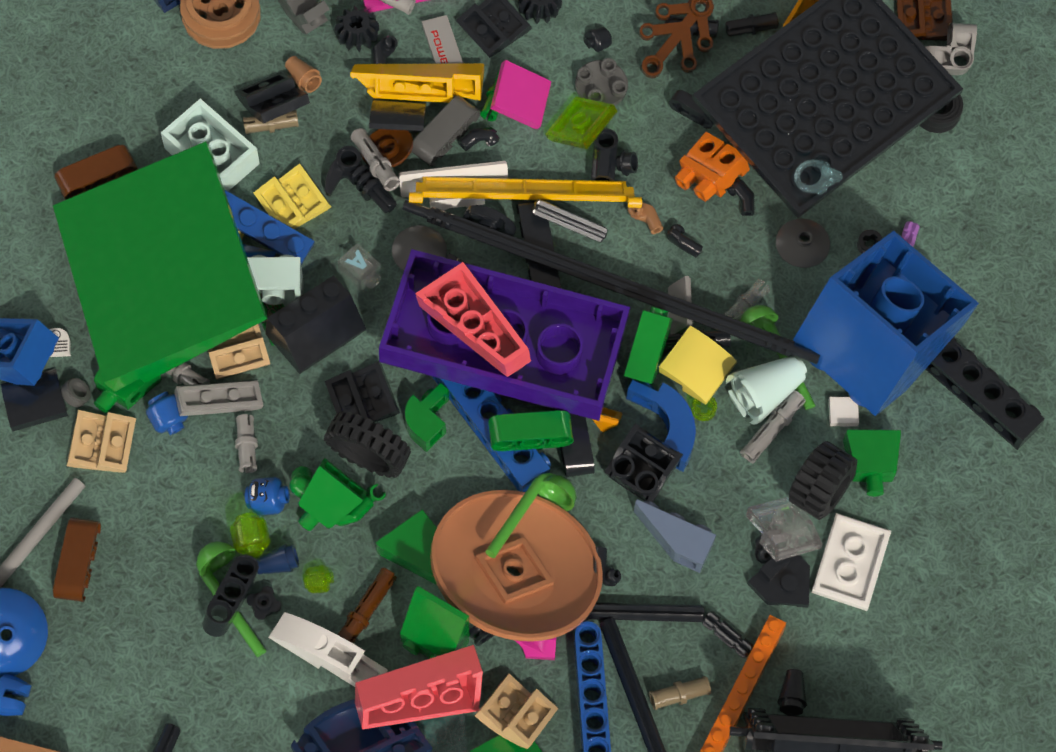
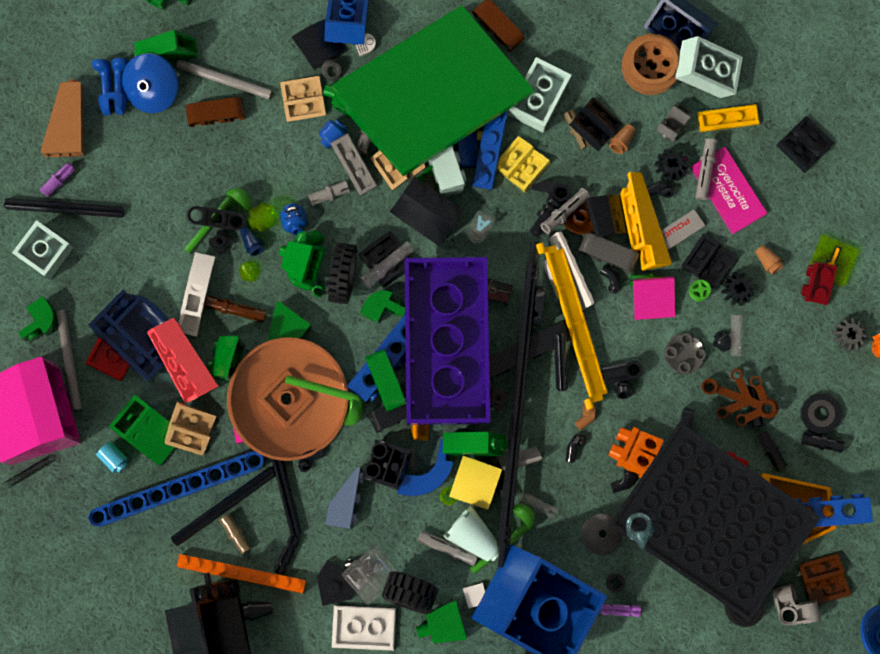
camera: 75 degrees right, 15 degrees up
dark grey dish [392,226,447,271] -> none
coral wedge [415,262,531,377] -> none
clear neon green tile [545,97,617,149] -> none
none -> clear pin [358,241,415,290]
none -> bright green wheel [689,280,711,302]
none -> clear pin [729,315,745,356]

